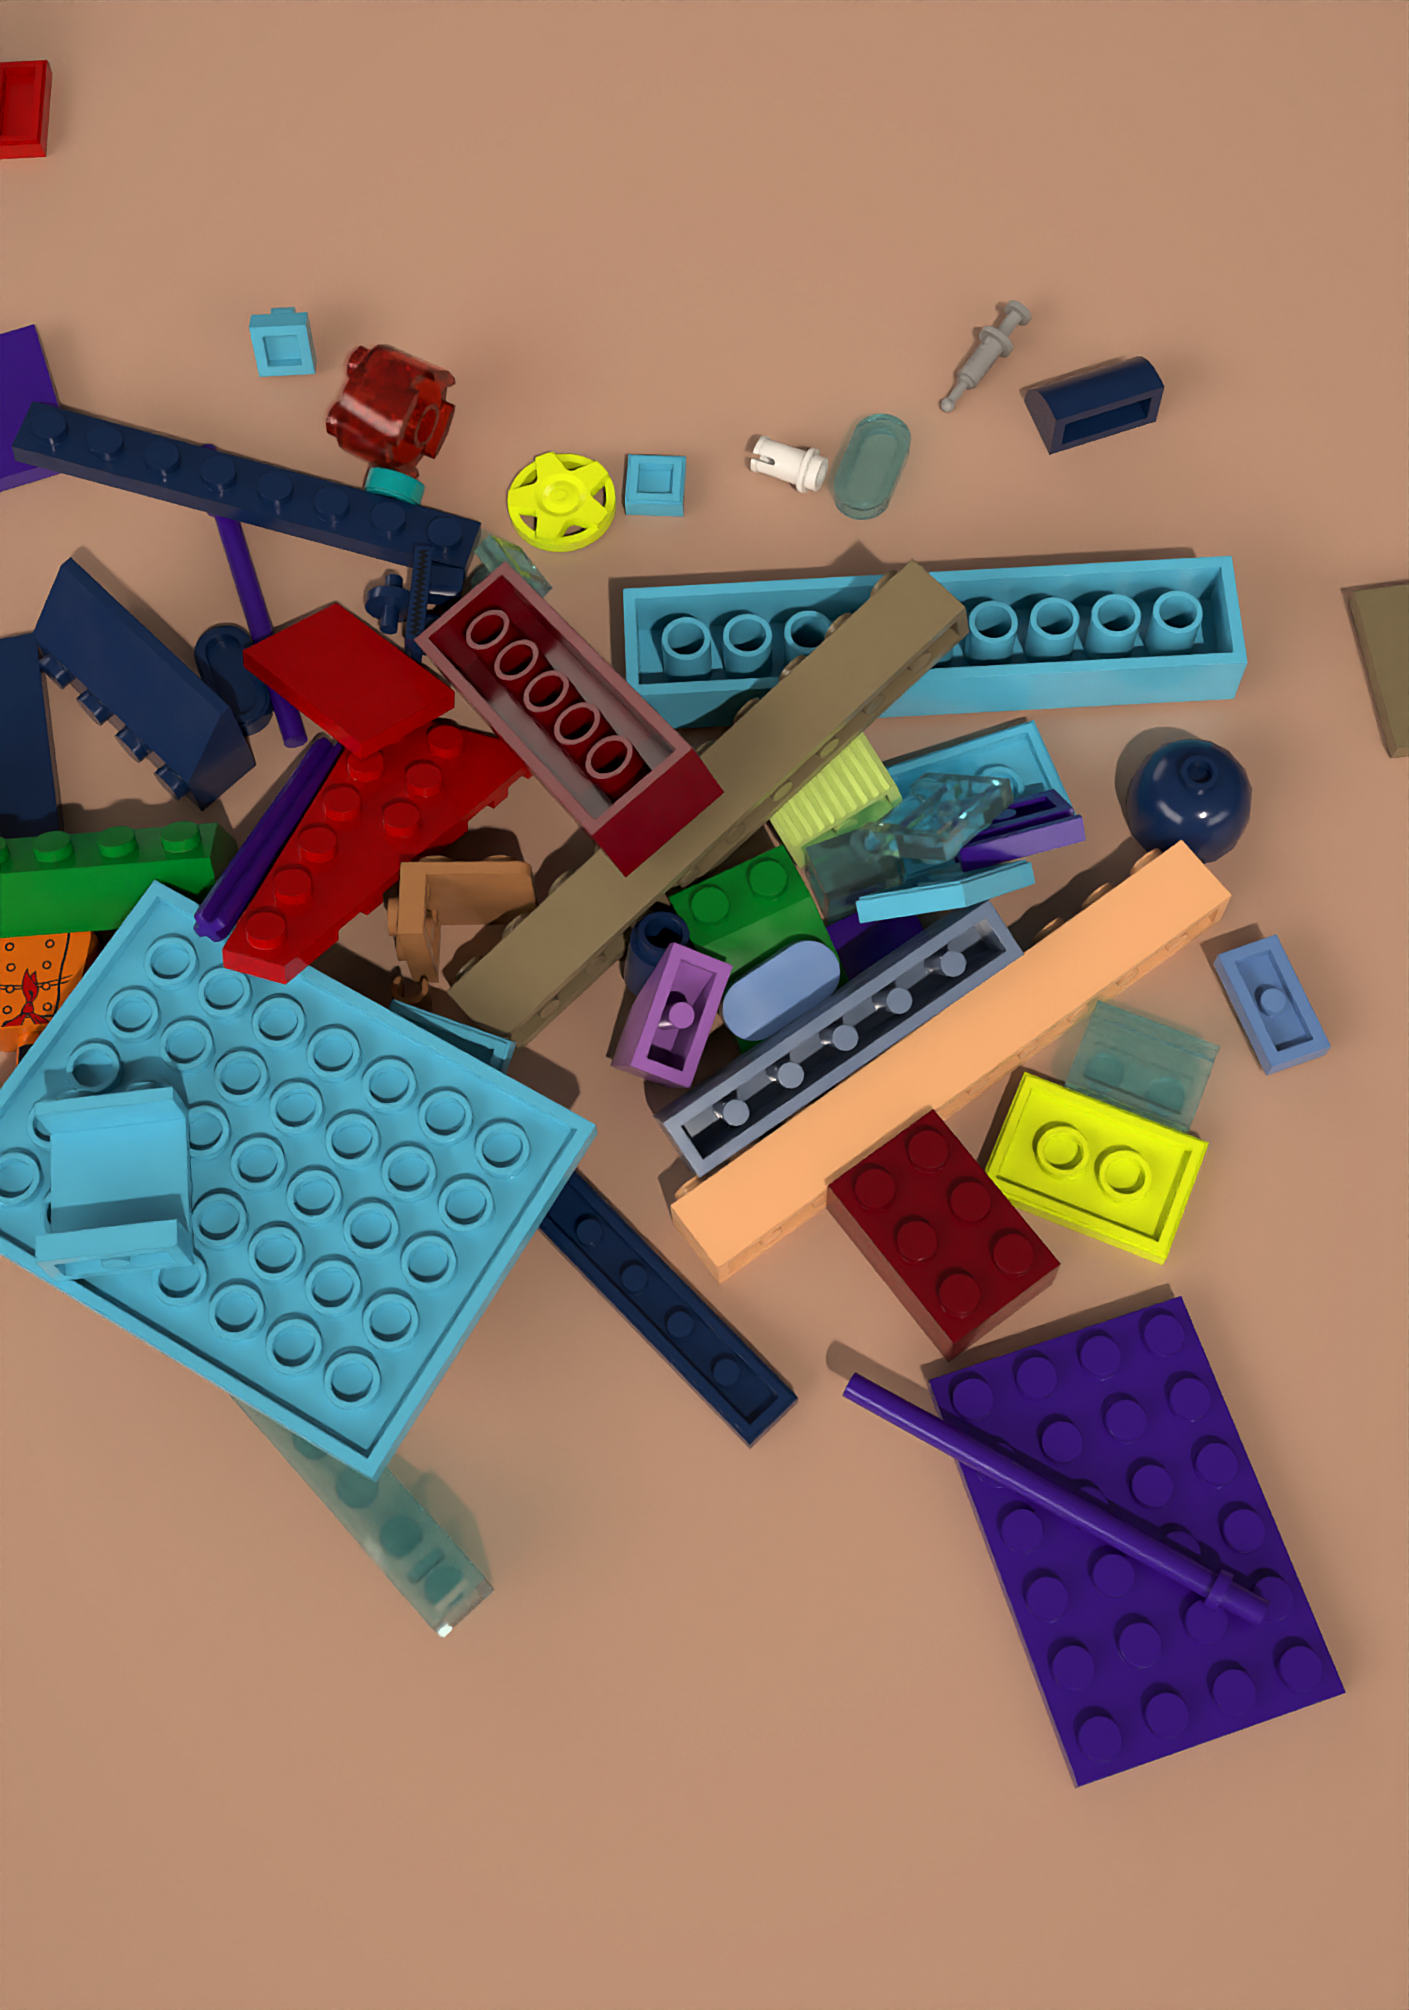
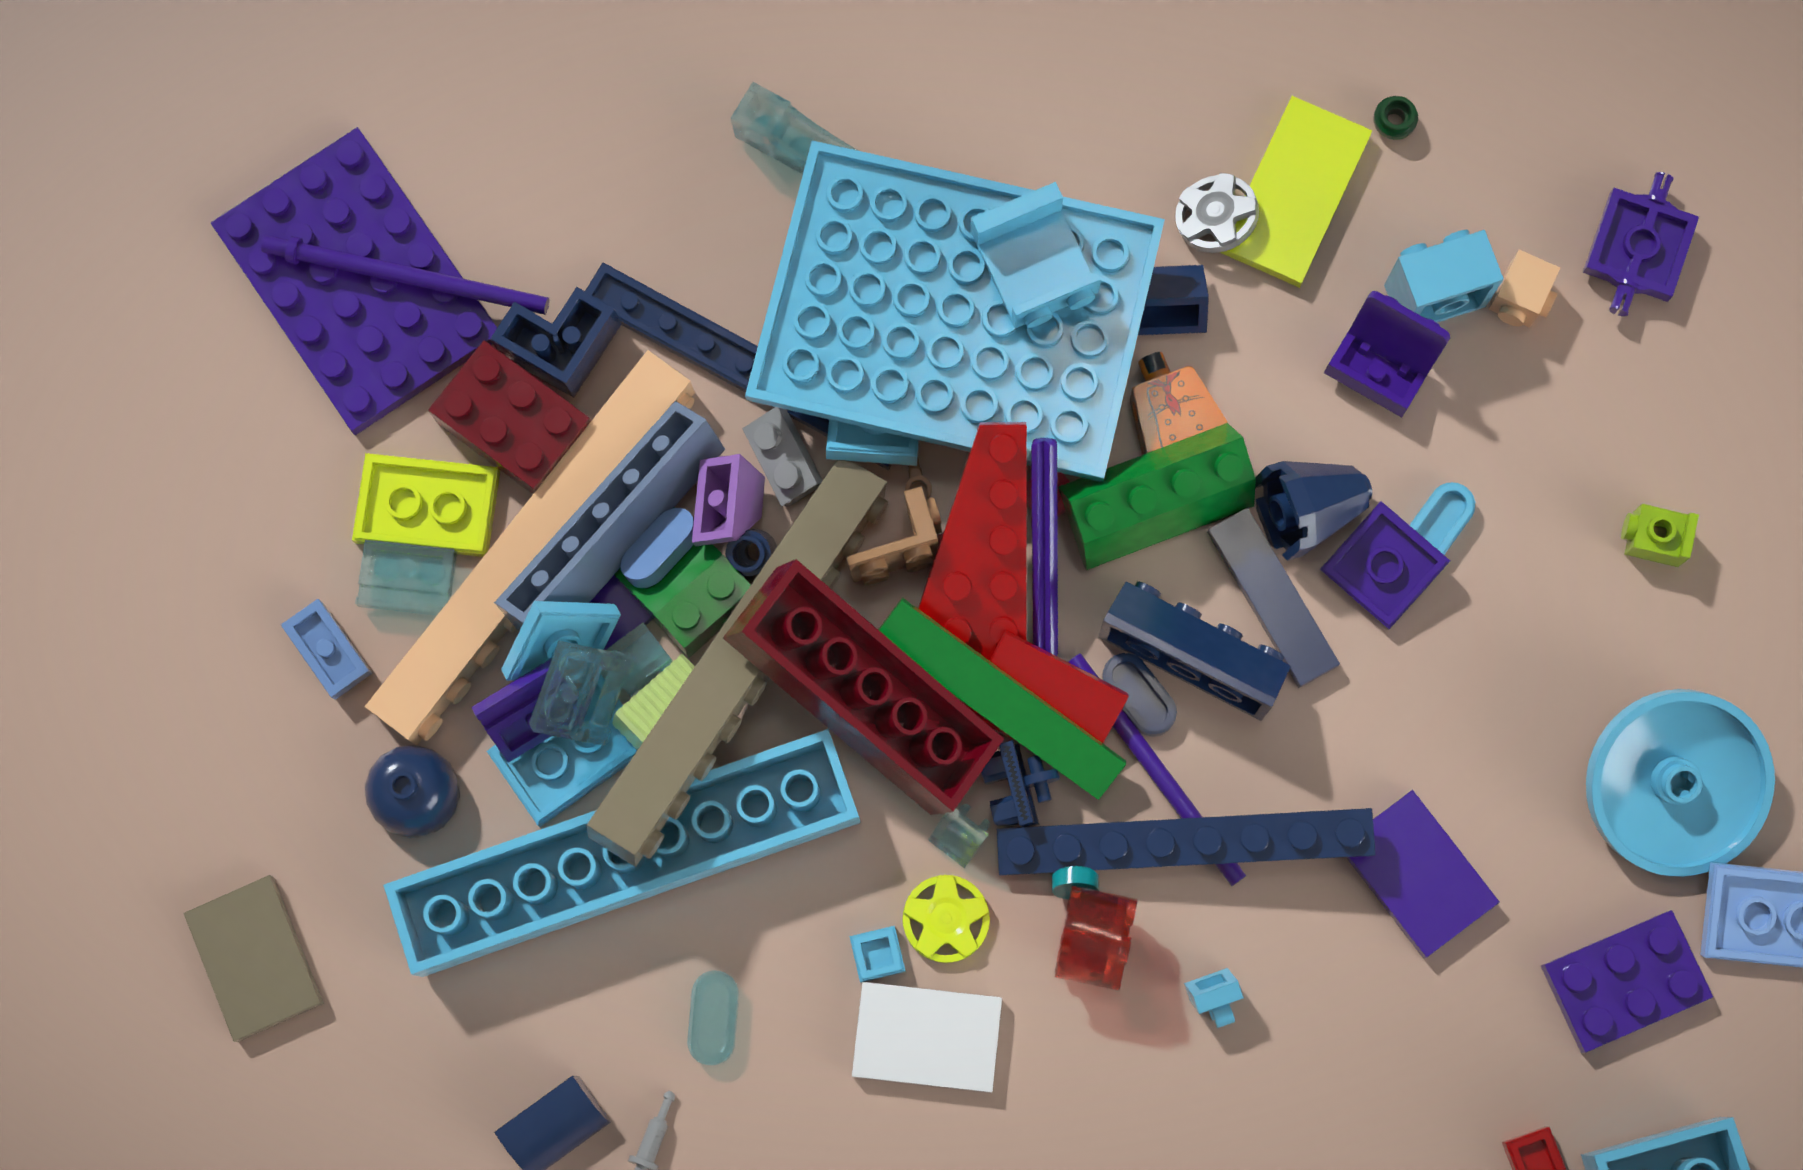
camera: 165 degrees right, 10 degrees up
white pin [750,435,828,494] -> none
none -> dark blue brick [490,287,621,398]
none -> light grey plate [742,407,823,507]
none -> white tile [852,982,1002,1093]
none -> green tile [878,597,1126,800]

